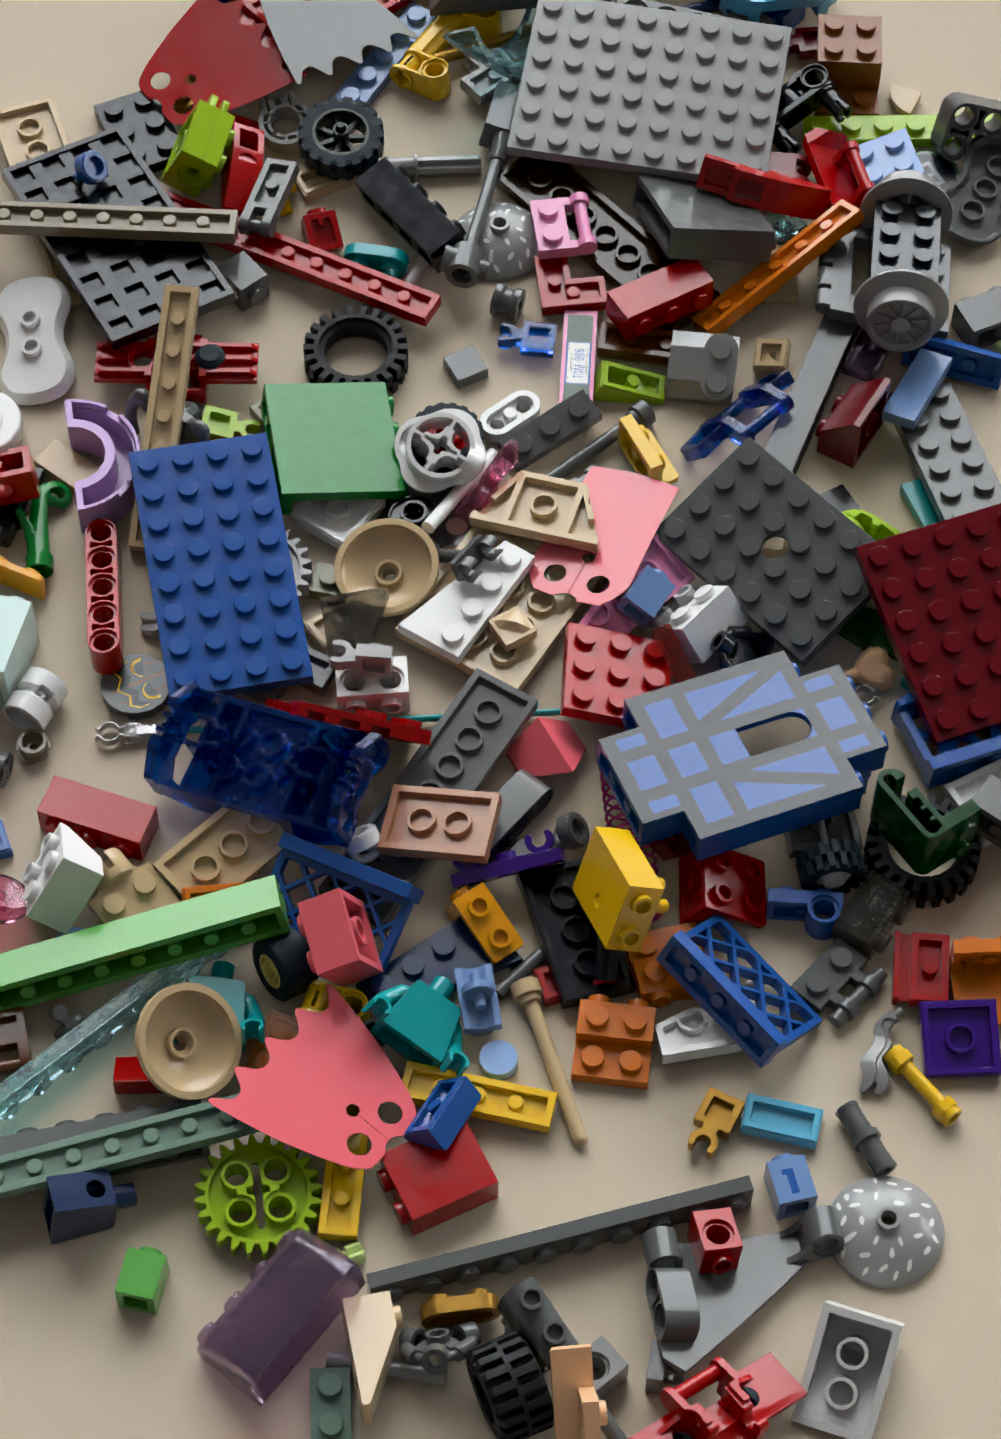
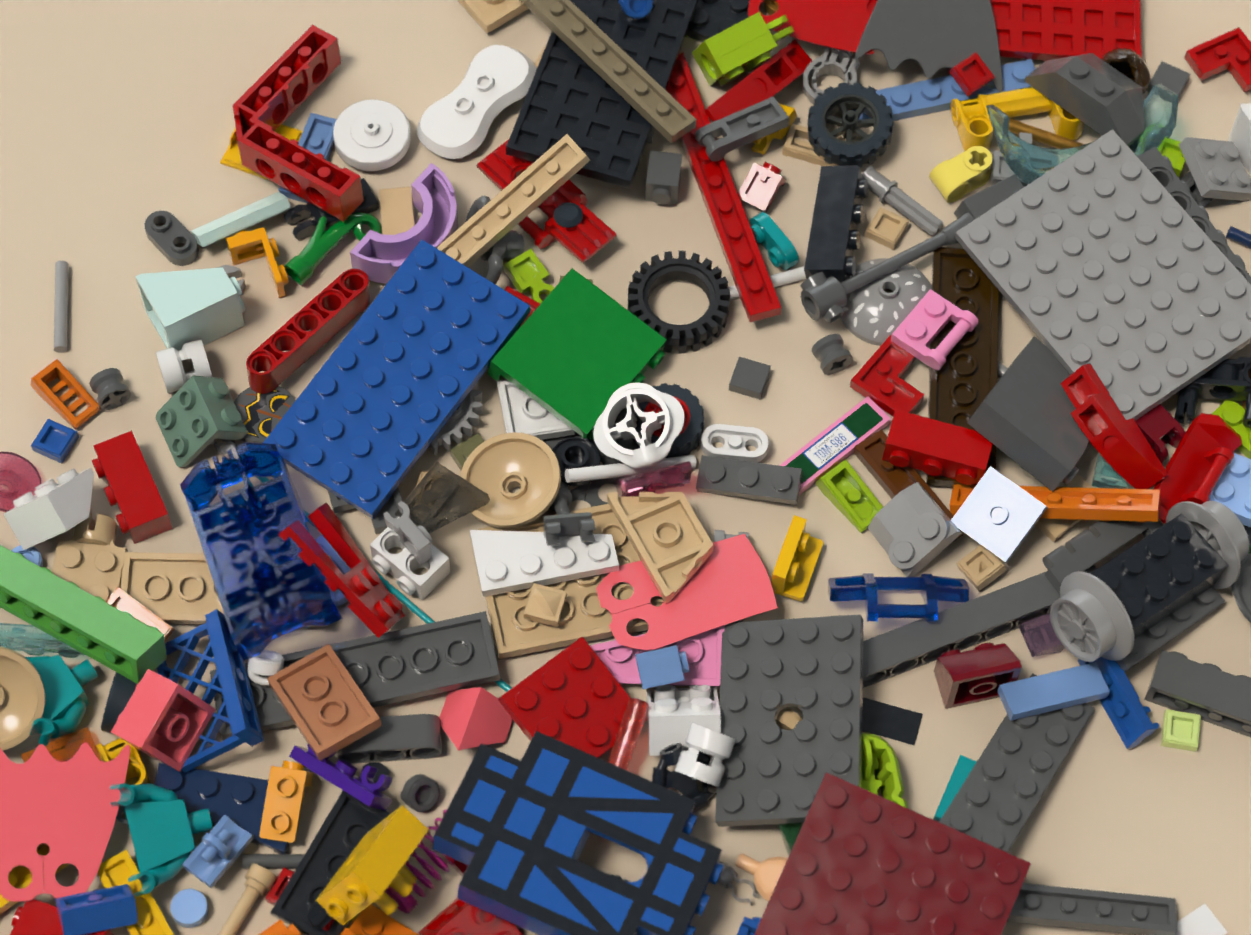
camera: 45 degrees right, 5 degrees up
dark tan plate [16,729,52,763] -> none
clear blue plate [498,321,557,359] -> none
dark grey piece [545,400,656,479] -> none
none -> sand green bracket [156,375,248,467]
none -> white wheel [675,723,736,787]
none -> tan tile [865,207,909,250]
none -> light yellow piece [929,146,992,203]
none -> red tile [949,52,995,97]
none -> plate [951,466,1048,563]

